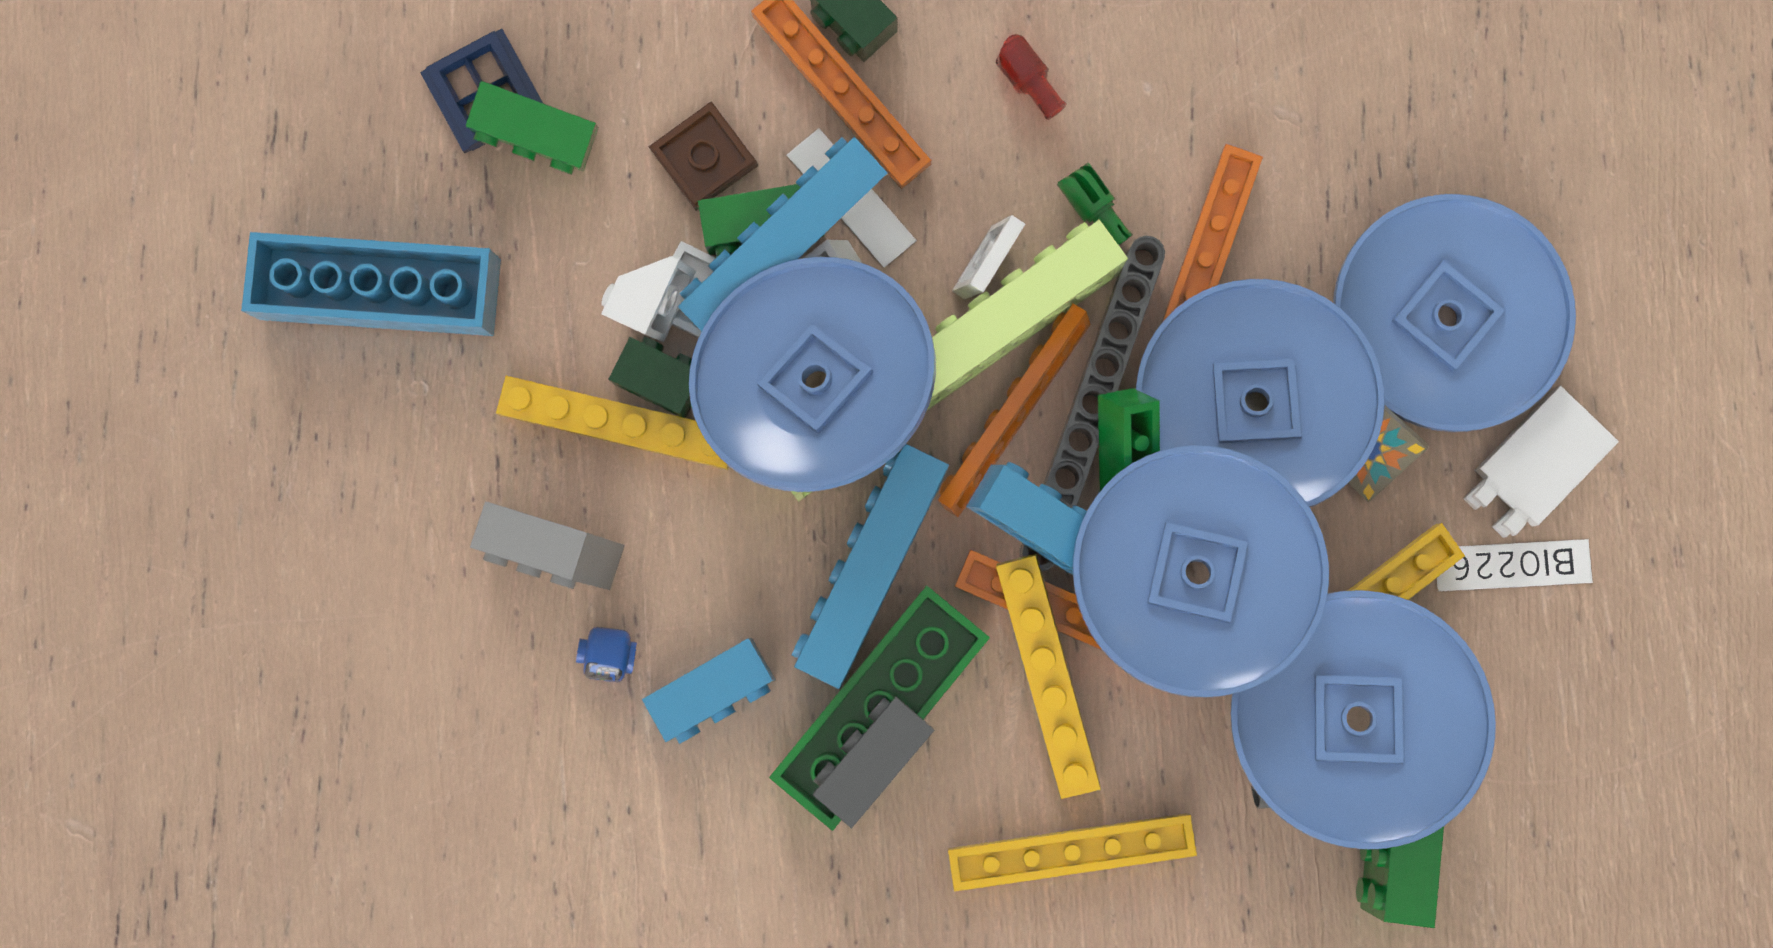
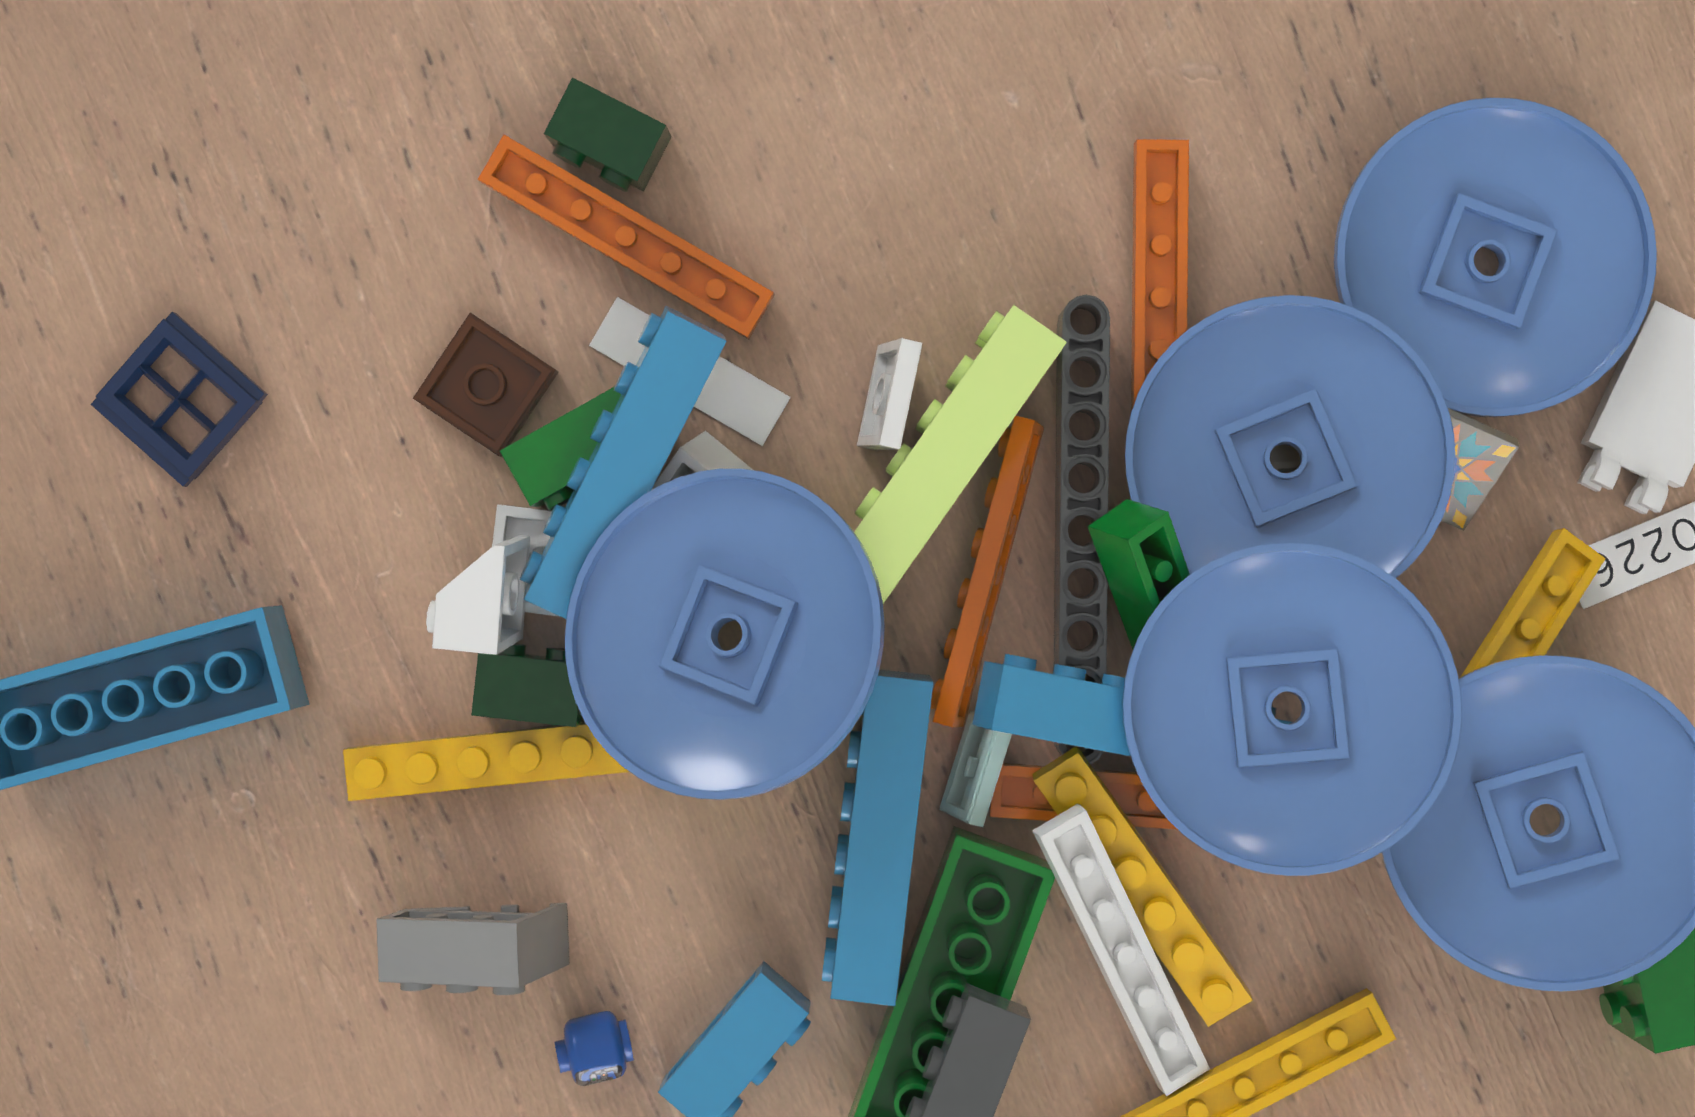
camera: 20 degrees left, 5 degrees up
green brick [466,81,599,175] -> none
clear red arm [995,34,1067,120] -> none
green arm [1057,163,1133,245] -> none
none -> light aqua tile [939,711,1012,827]
none -> white plate [1032,804,1210,1096]

